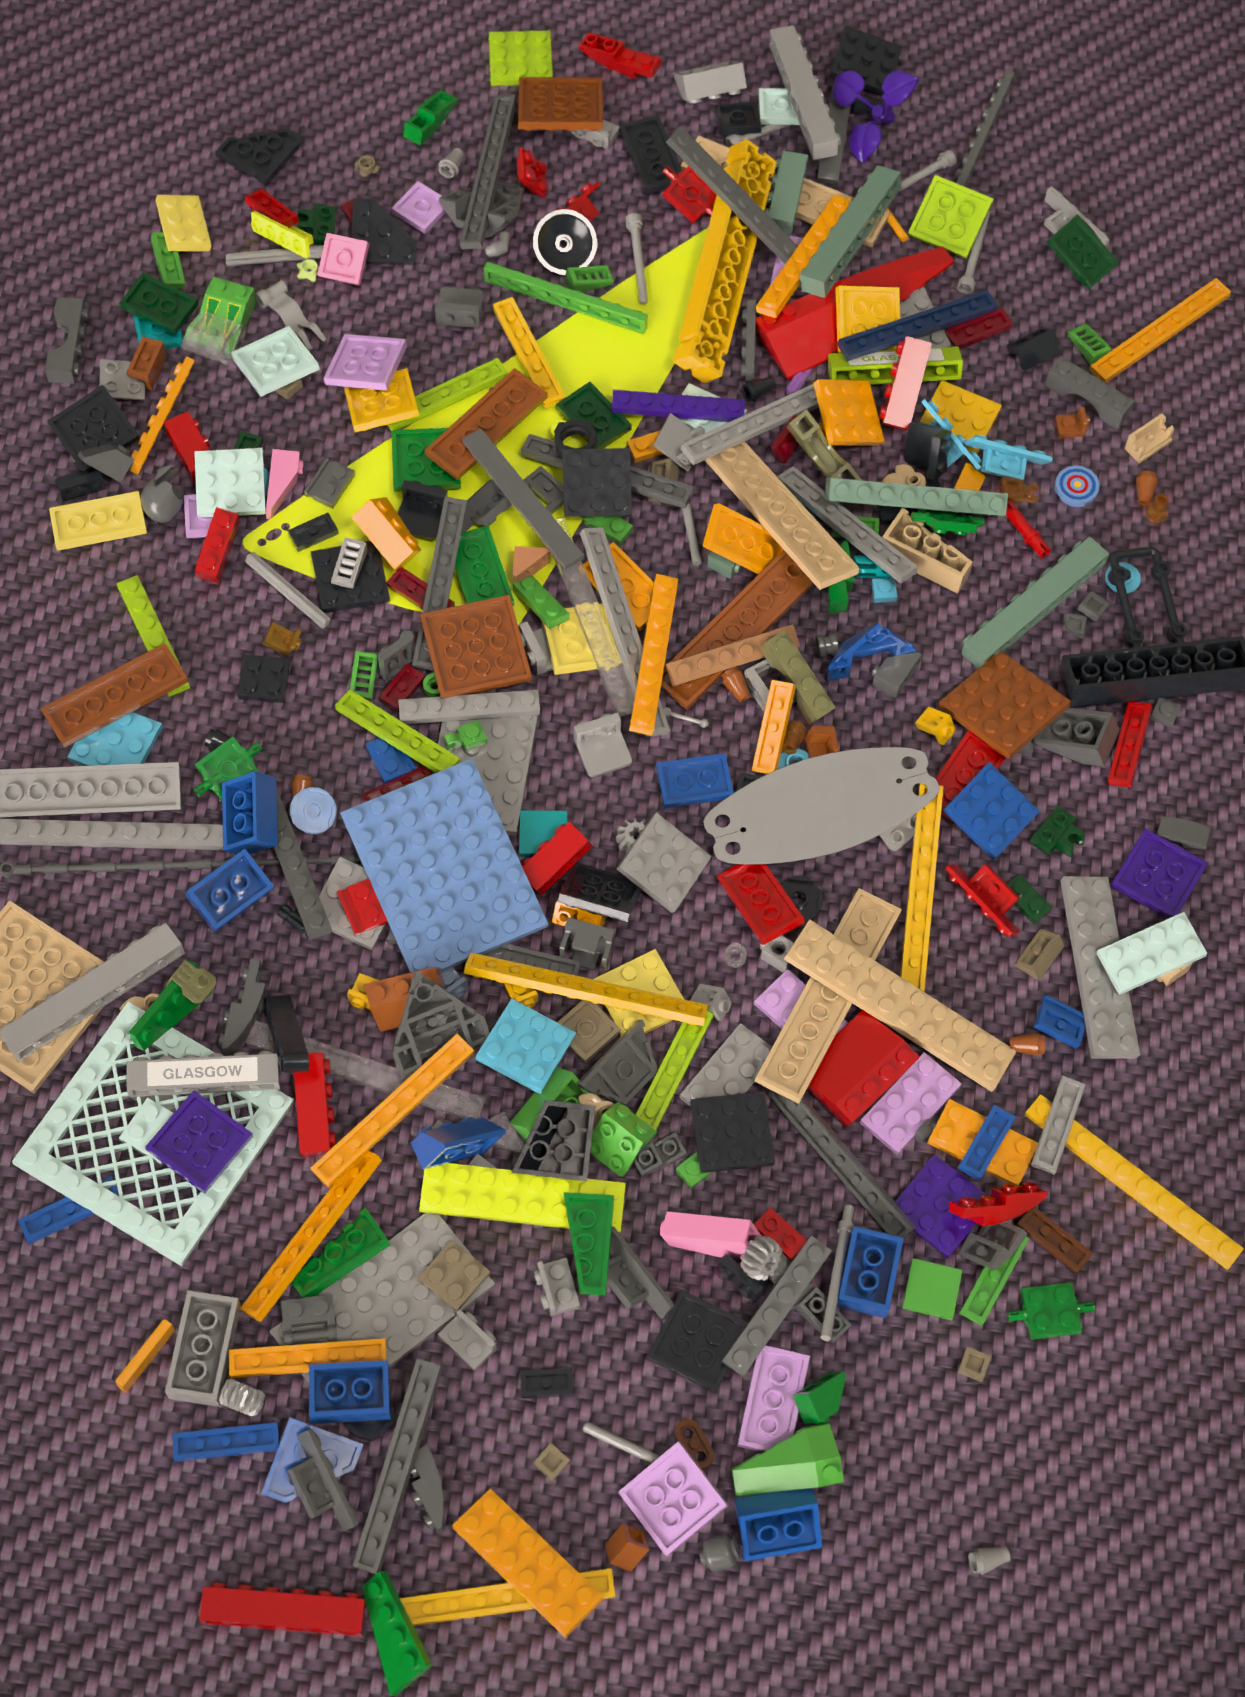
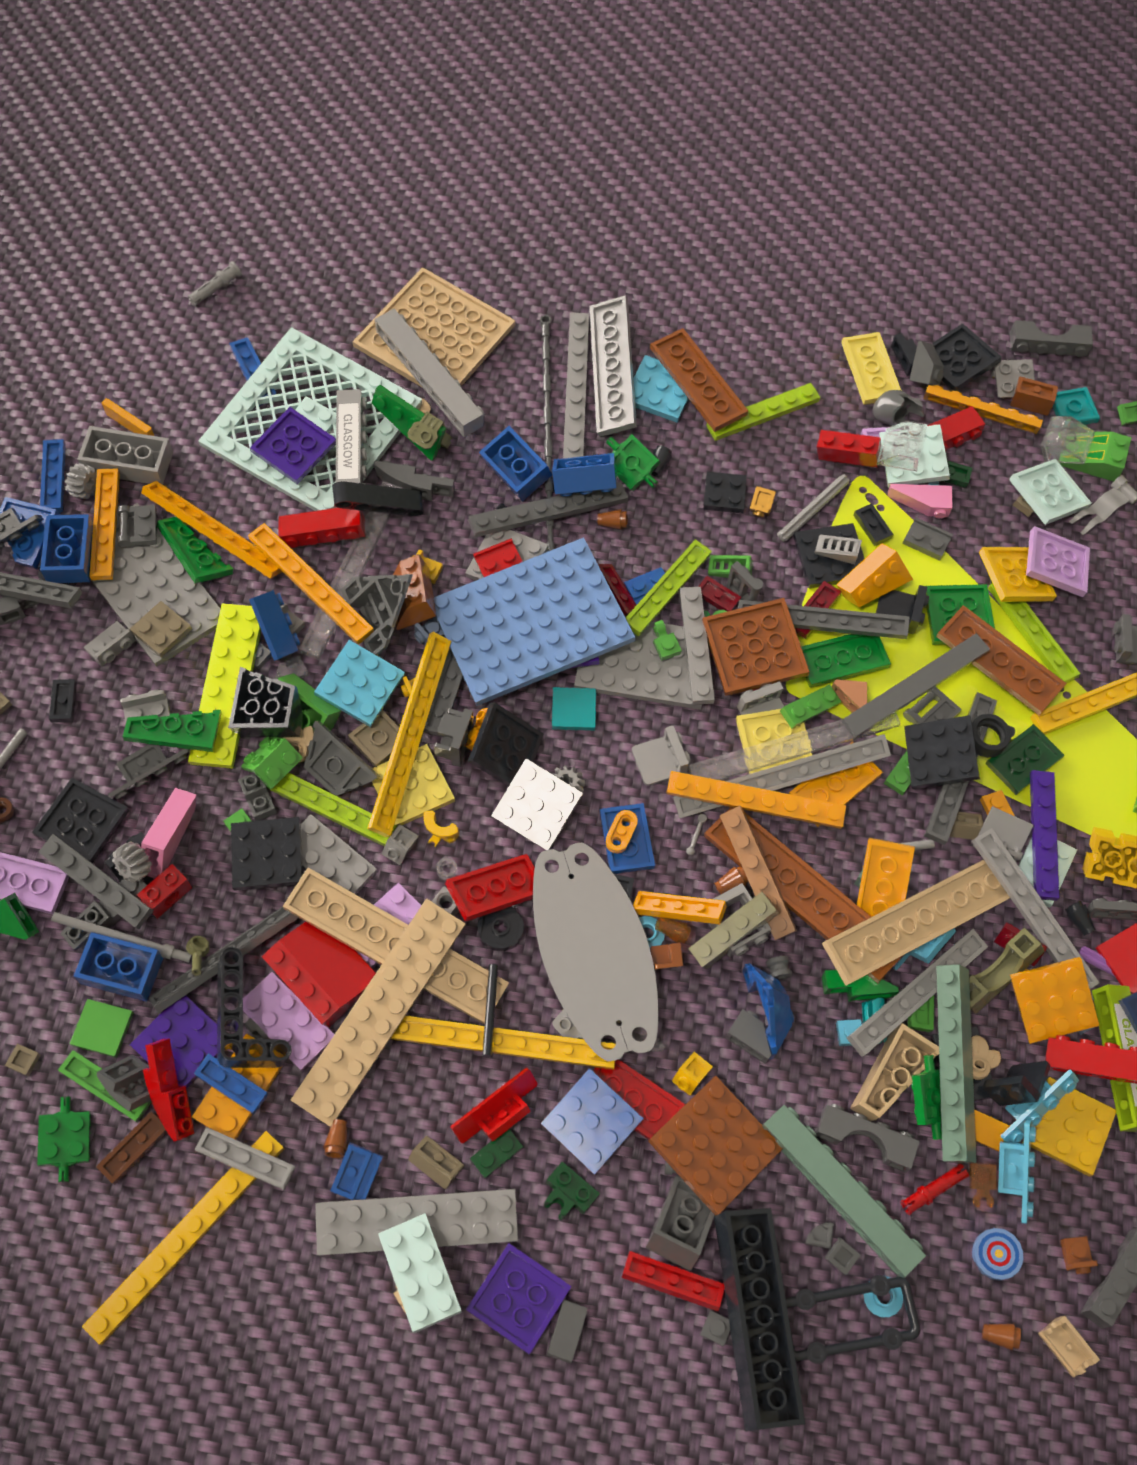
camera: 90 degrees right, 0 degrees up
dark green plate [119,272,199,335] -> none
medium blue tile [289,787,337,835] -> none
dark grey bracket [462,479,511,532] -> none
red brick [521,821,593,896] -> none
clear orange cone [1146,493,1169,523] -> none
none -> olive plate [186,936,209,976]
none -> black beam [217,947,292,1068]
none -> yellow piece [424,810,459,848]
none -> black bar [482,964,498,1058]
none -> light orange plate [605,810,637,854]
none -> dark grey arch [815,1104,920,1173]
none -> clear slope [877,421,927,472]

